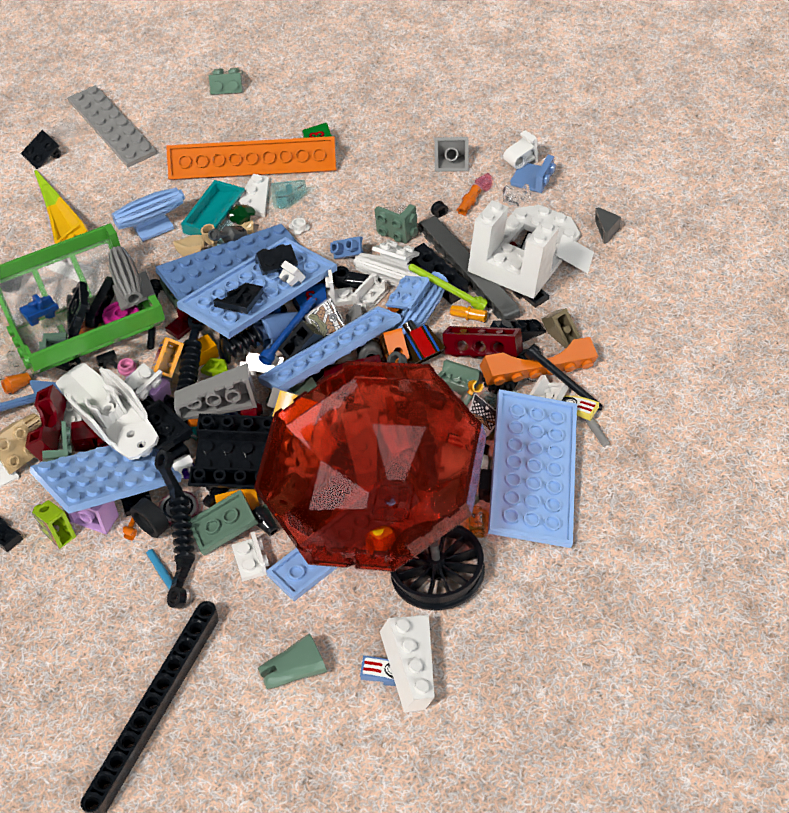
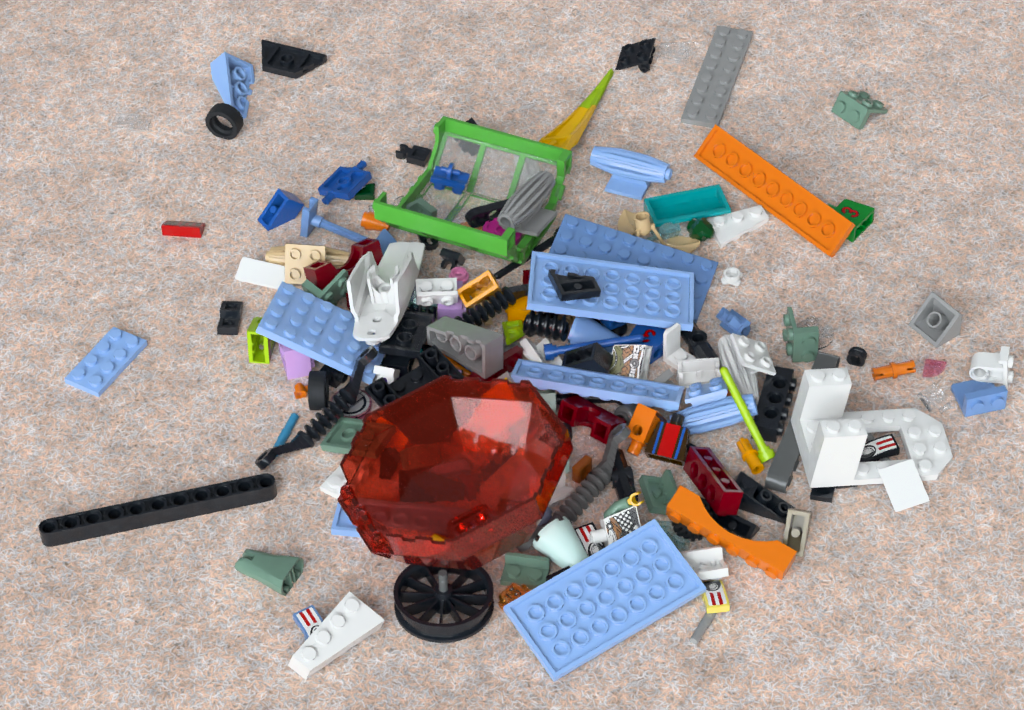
camera: 50 degrees right, 5 degrees down
black wing [66,281,90,339] -> none
dark grey piece [208,226,247,243] -> none
black bracket [255,244,298,275] -> none
clear light blue slope [271,180,307,209] -> none
white tile [279,260,306,287] -> none
black piece [524,344,603,410] -> none
dark grey slope [595,207,621,244] -> none

